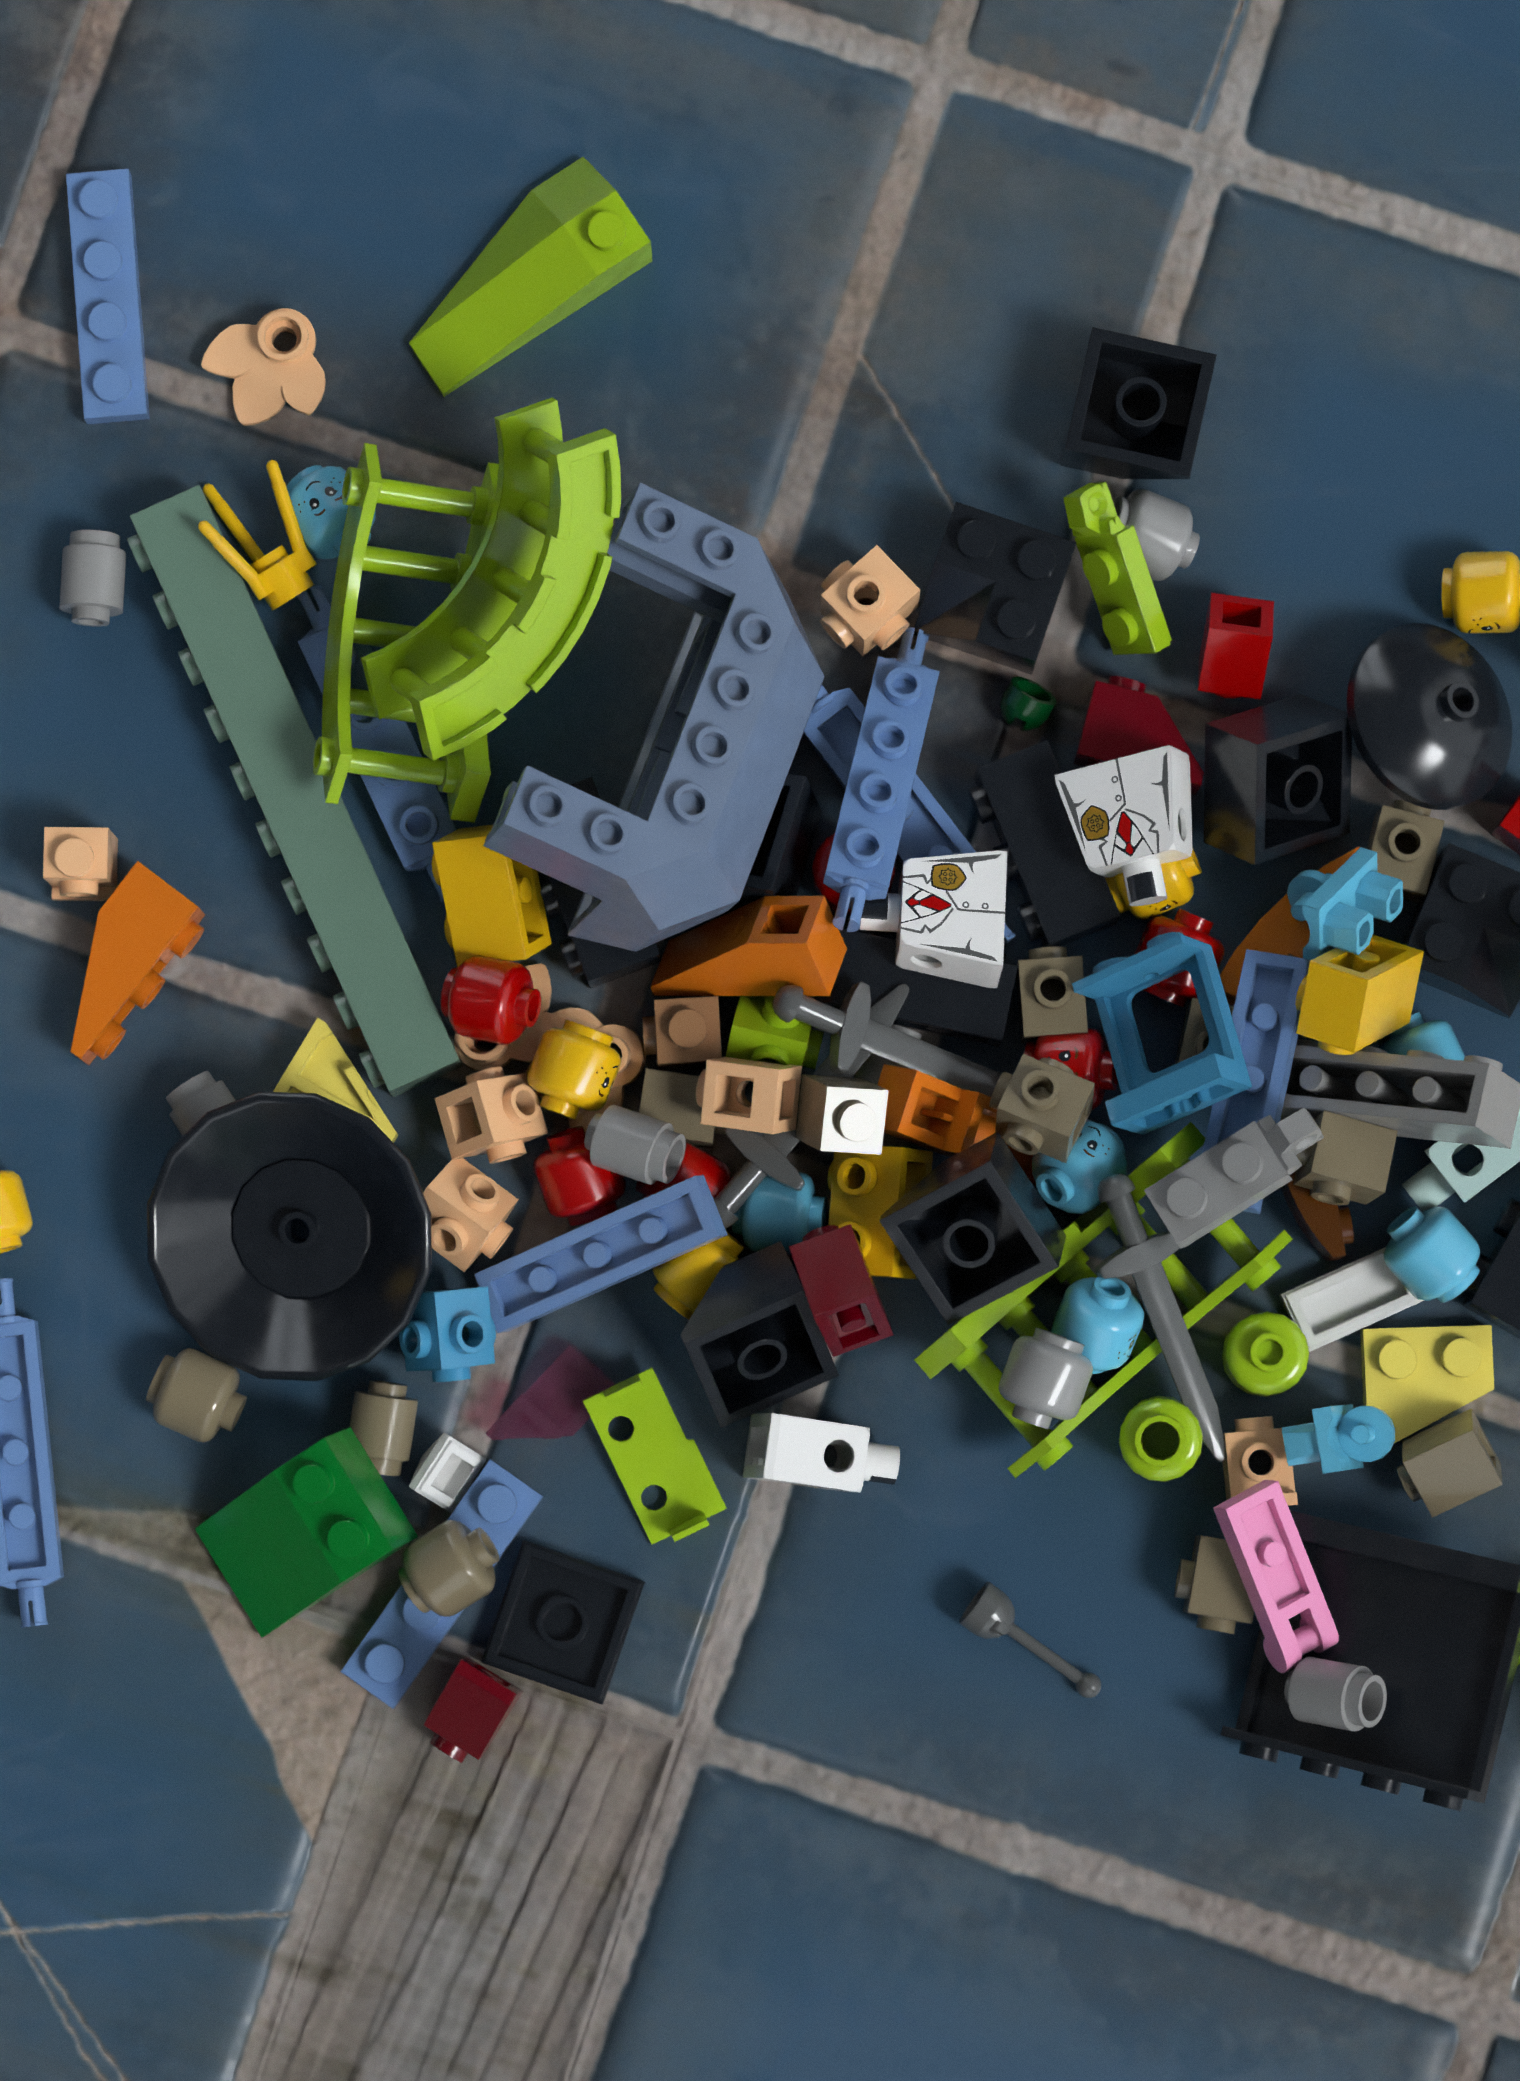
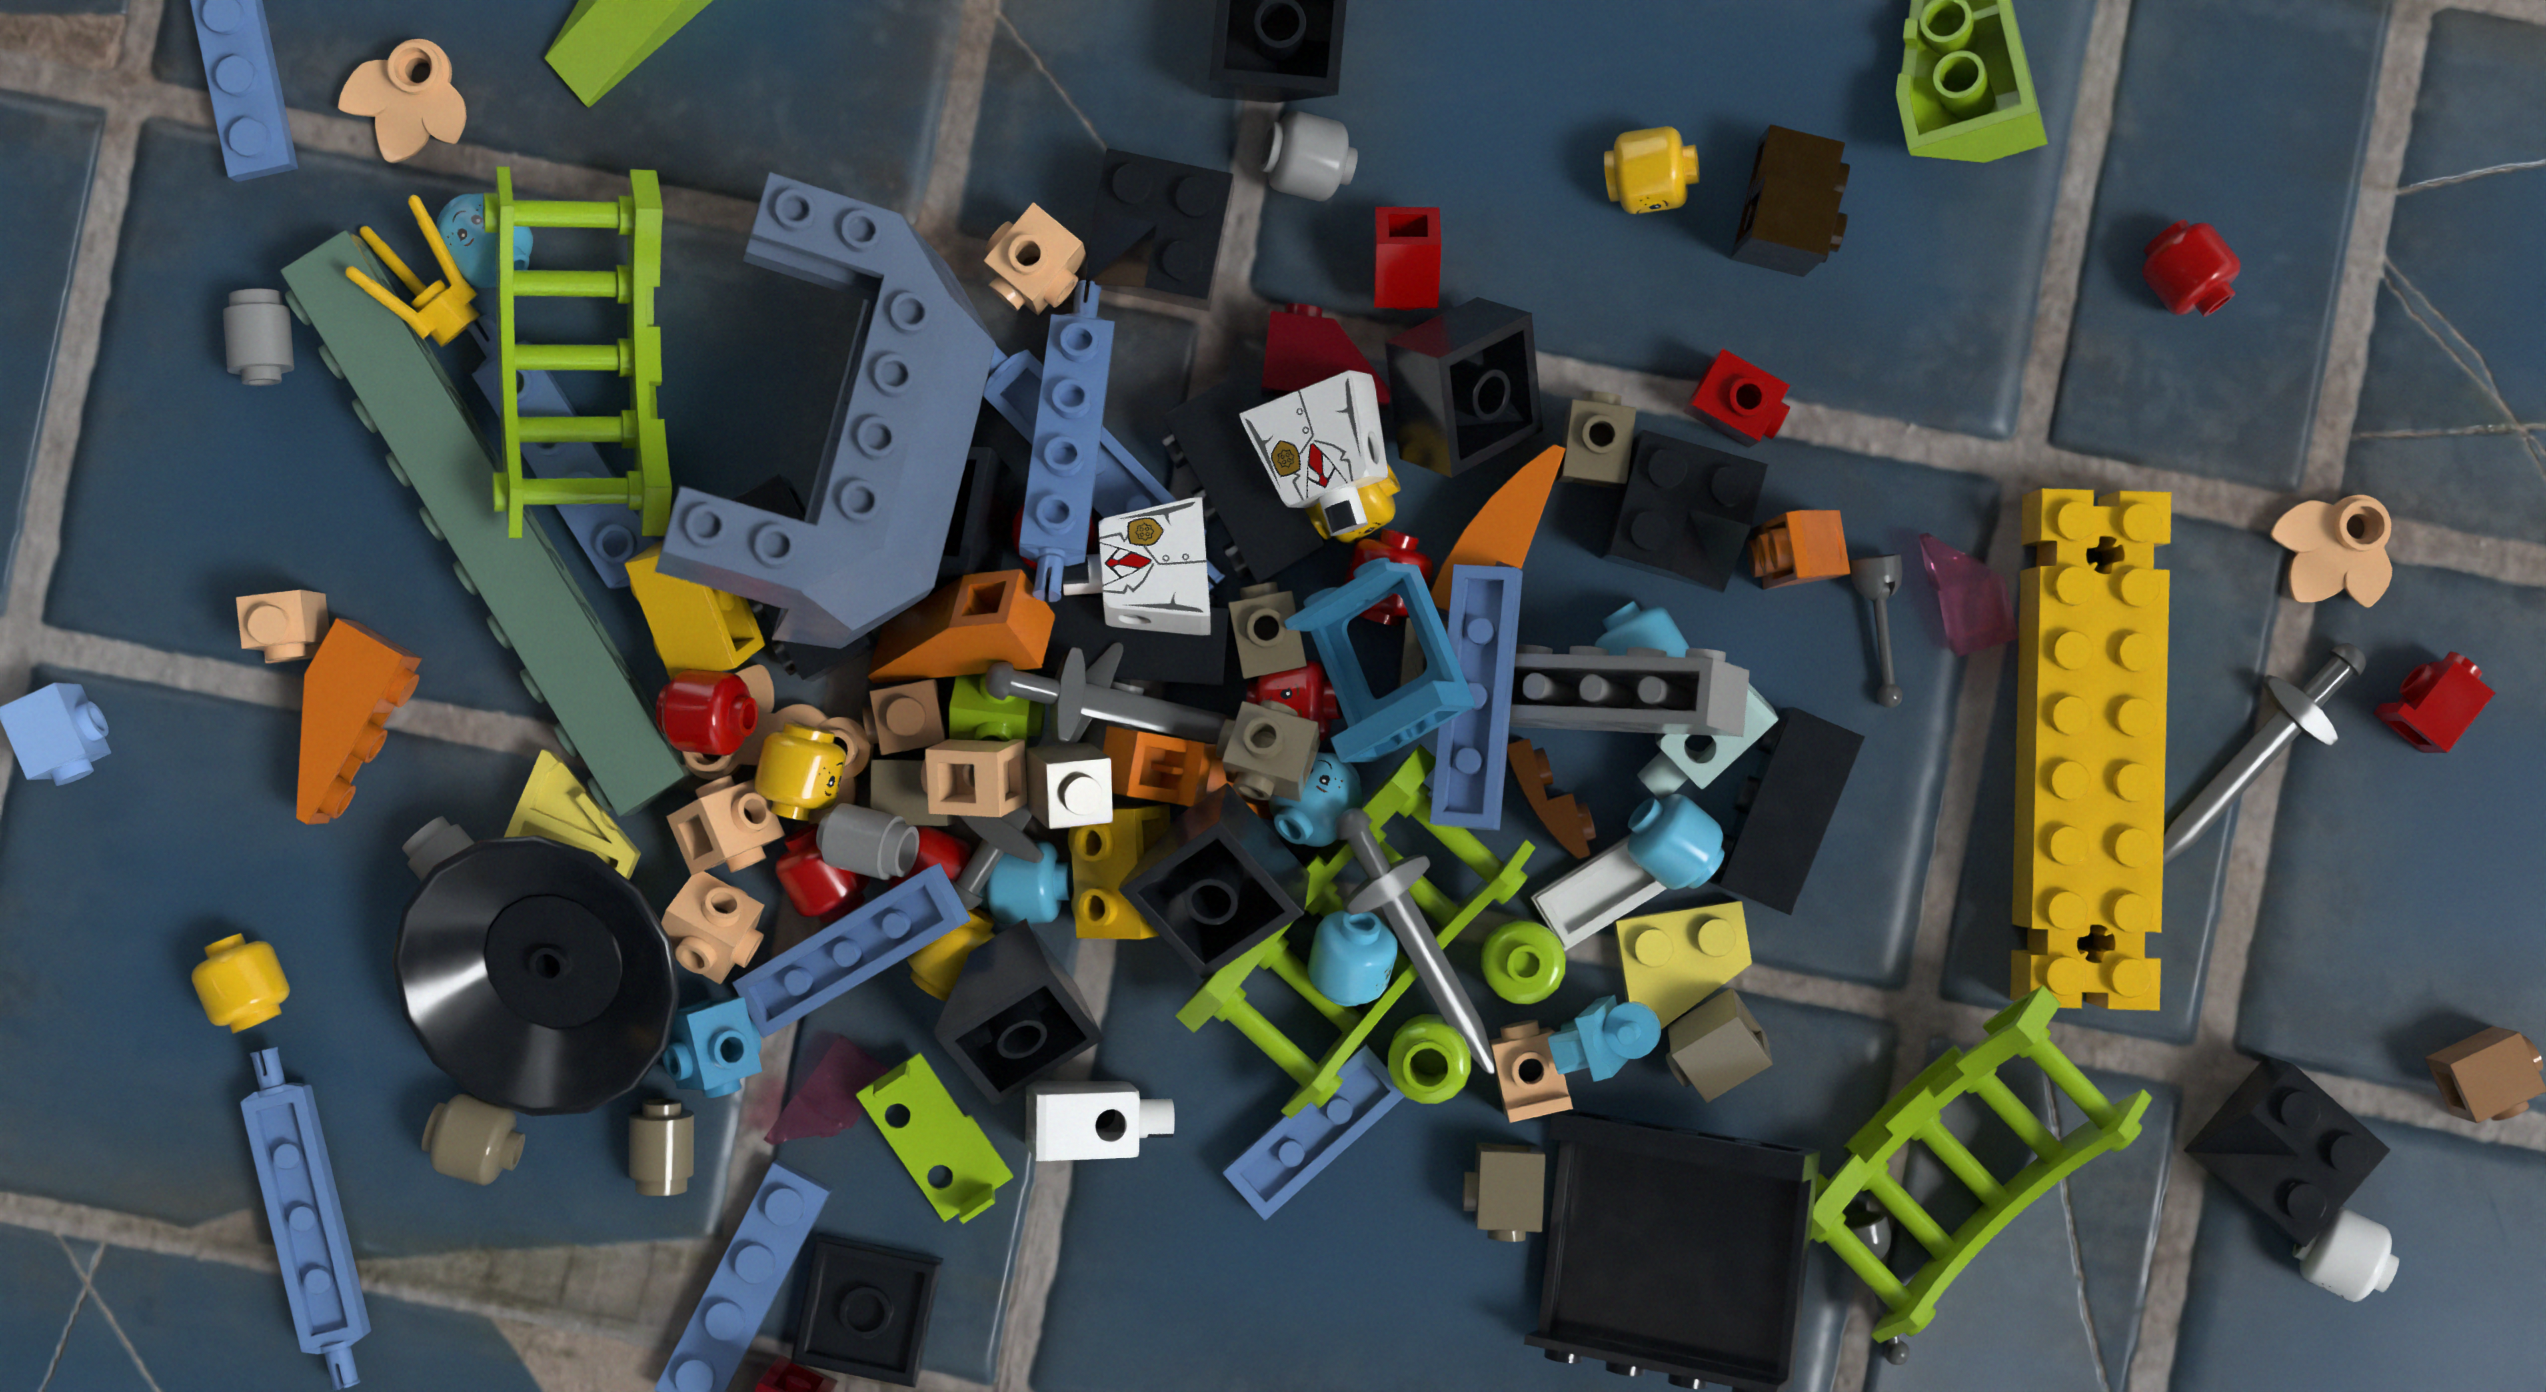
camera: 10 degrees left, 5 degrees up
green slope [195,1427,418,1638] -> none
lime fence [361,397,621,761] -> none
dark tan head [398,1520,499,1617] -> none
white slope [409,1432,487,1513] -> none
dark red slope [789,1224,894,1357] -> none
dark grey hinge [959,1581,1101,1698] -> none
light grey head [999,1328,1093,1429] -> none
dark green hinge [1000,677,1056,732] -> none
lime hinge [1063,482,1172,655] -> none
light grey hinge [1144,1108,1324,1249] -> none
bright pink plate [1213,1480,1339,1673] -> none
light grey brick [1284,1657,1387,1732] -> none
medium azure hips [1287,847,1403,960] -> none
dark tan brick [1293,1110,1398,1205] -> none
yellow brick [1295,935,1424,1055] -> none
black dish [1347,623,1513,810] -> none
none -> medium blue plate [1222,1042,1405,1221]

